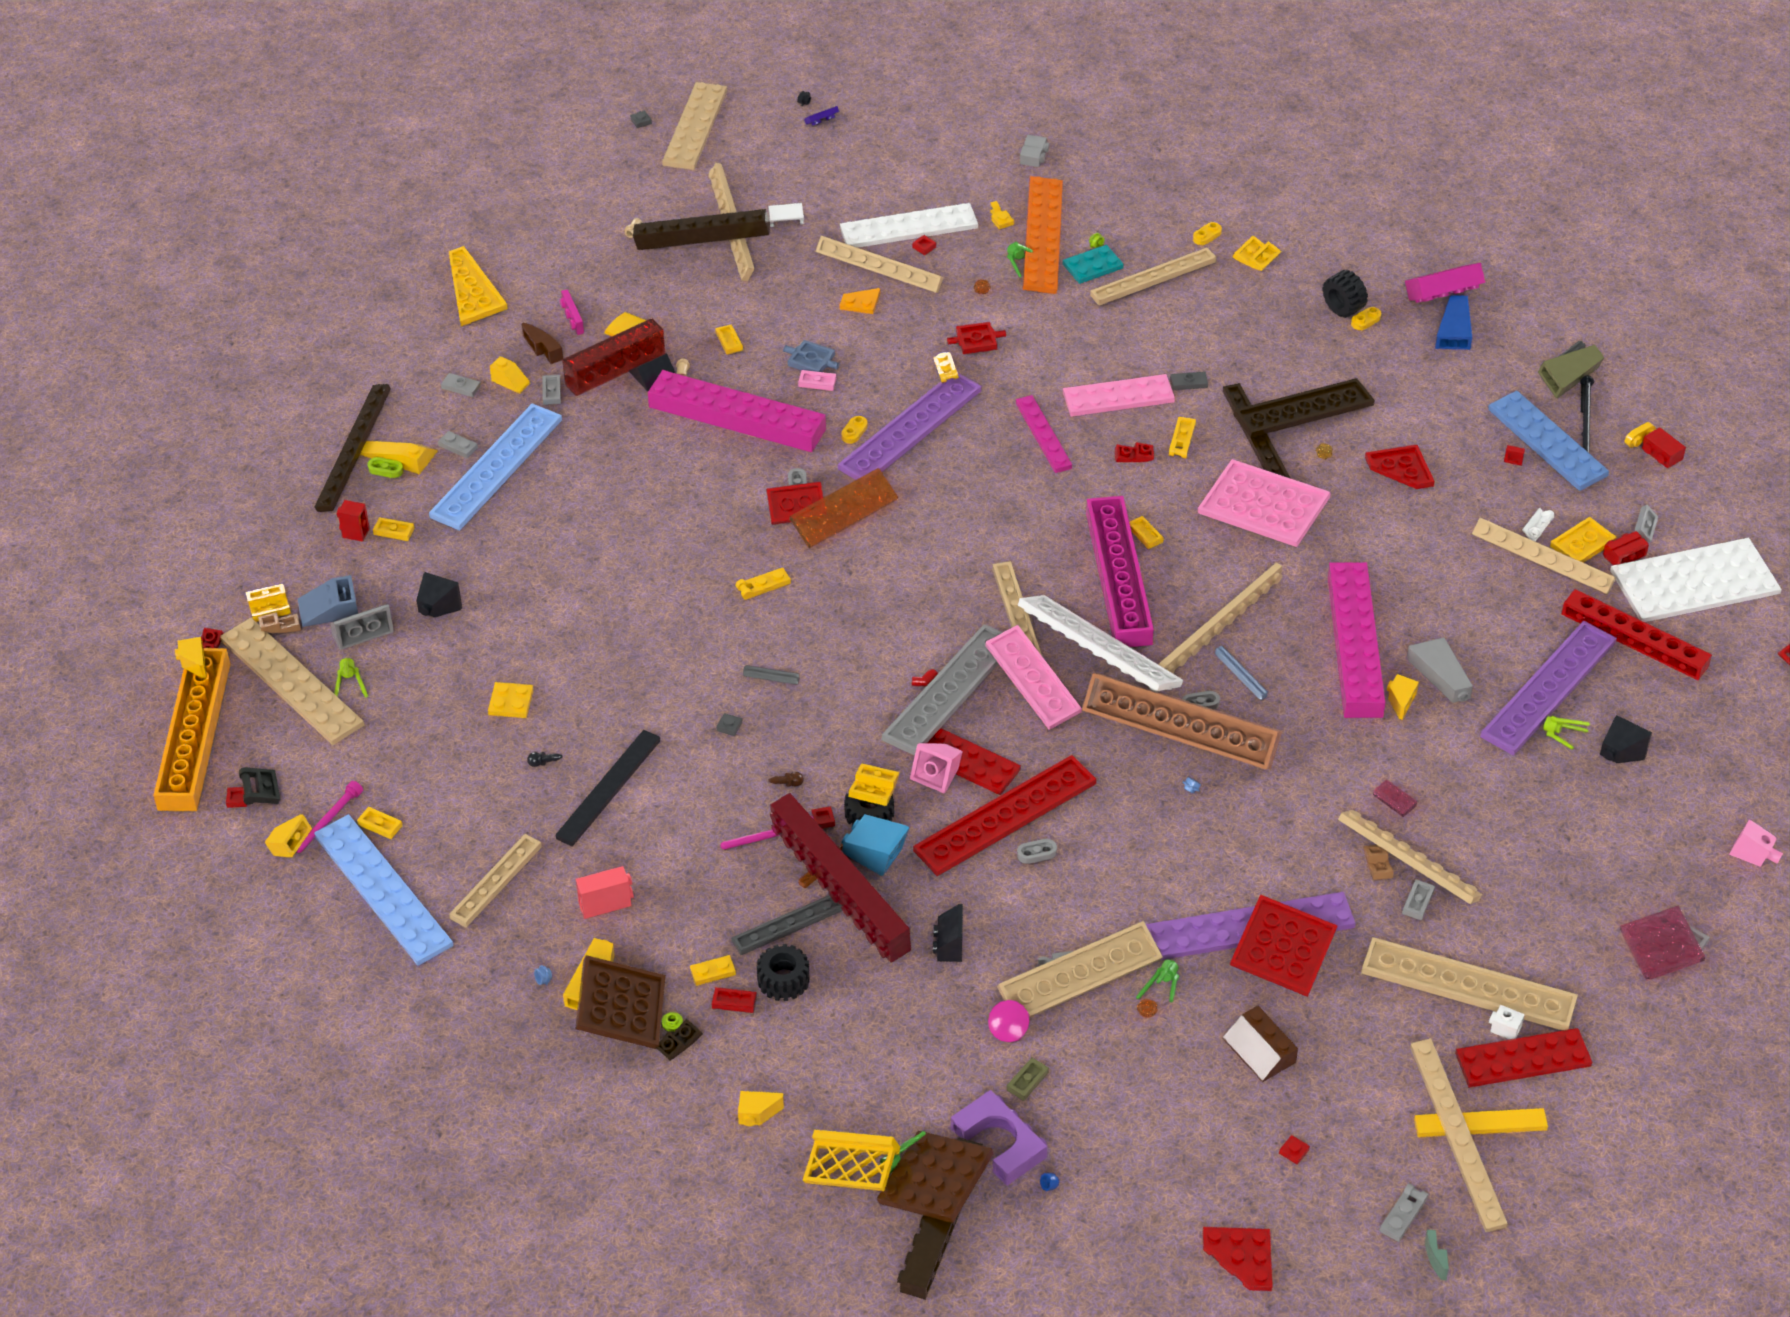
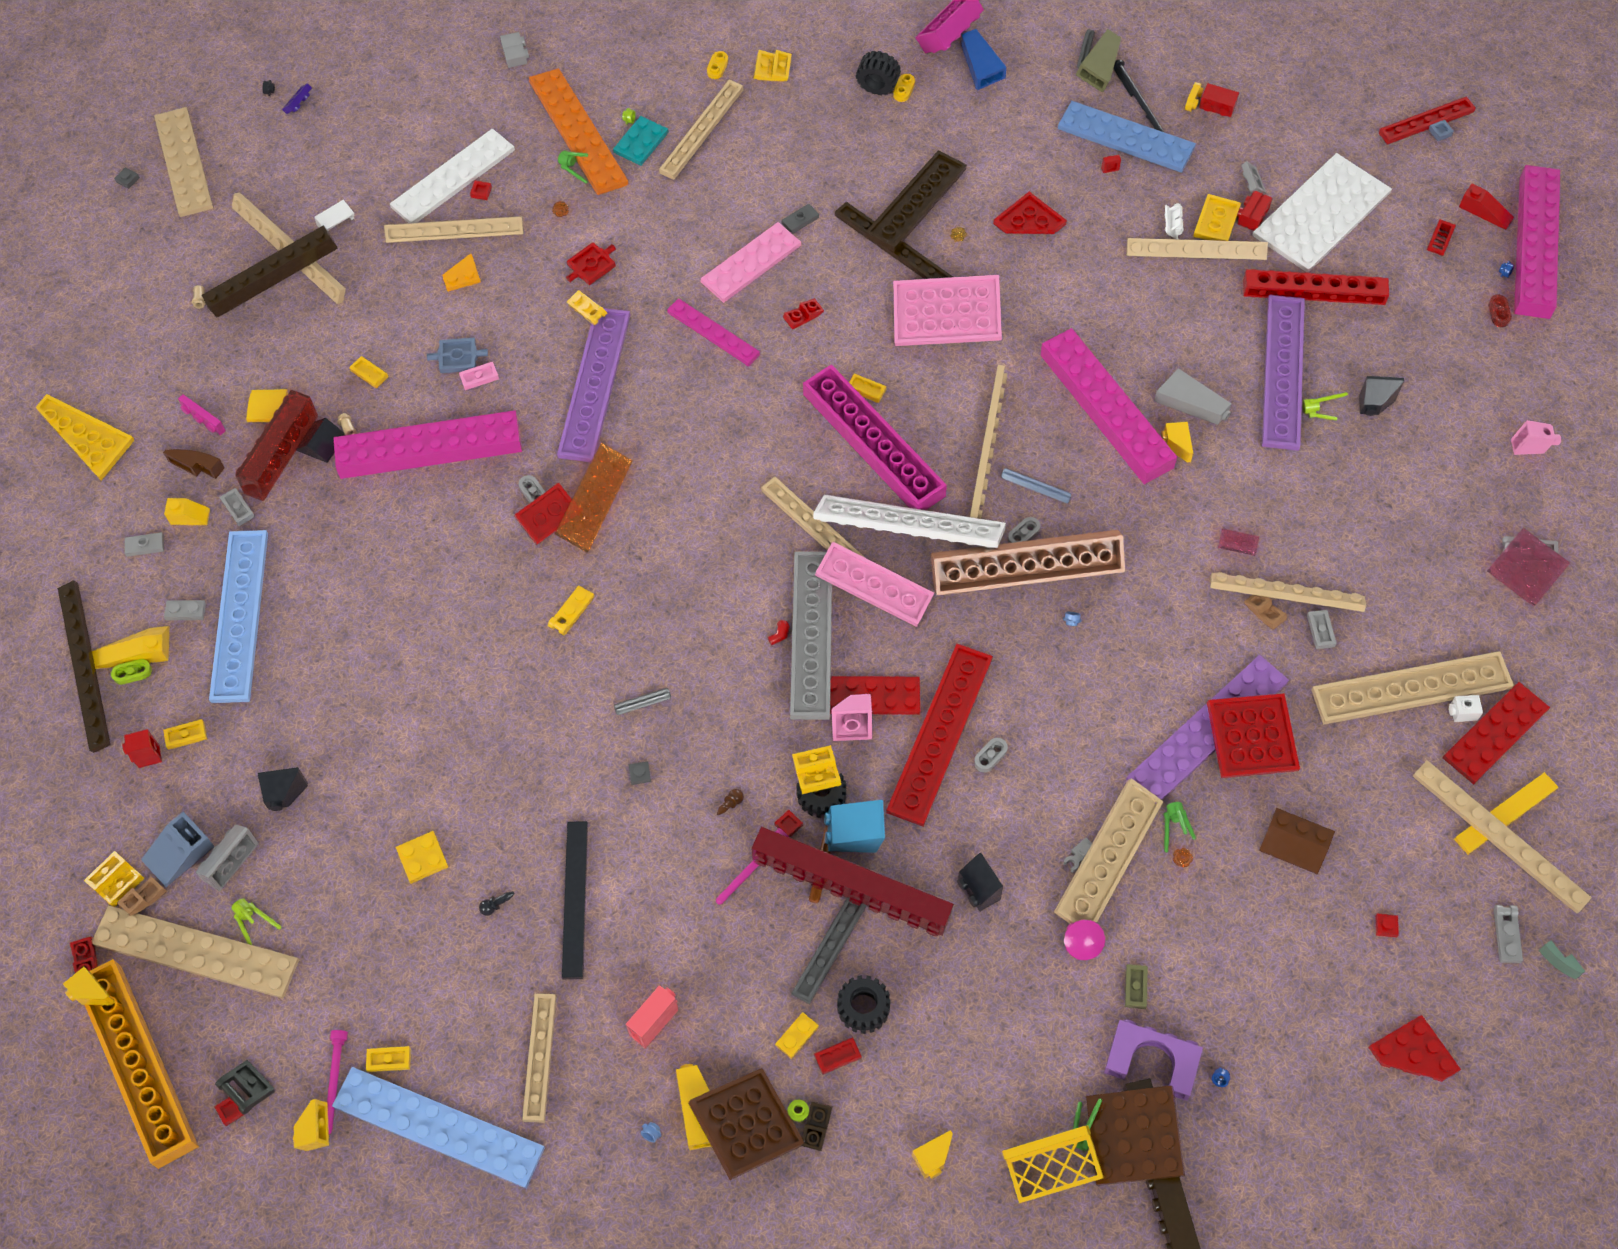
camera: 30 degrees left, 15 degrees up
yellow plate [841,416,868,444] -> none
yellow plate [990,201,1014,230] -> none
yellow plate [1169,417,1196,459] -> none

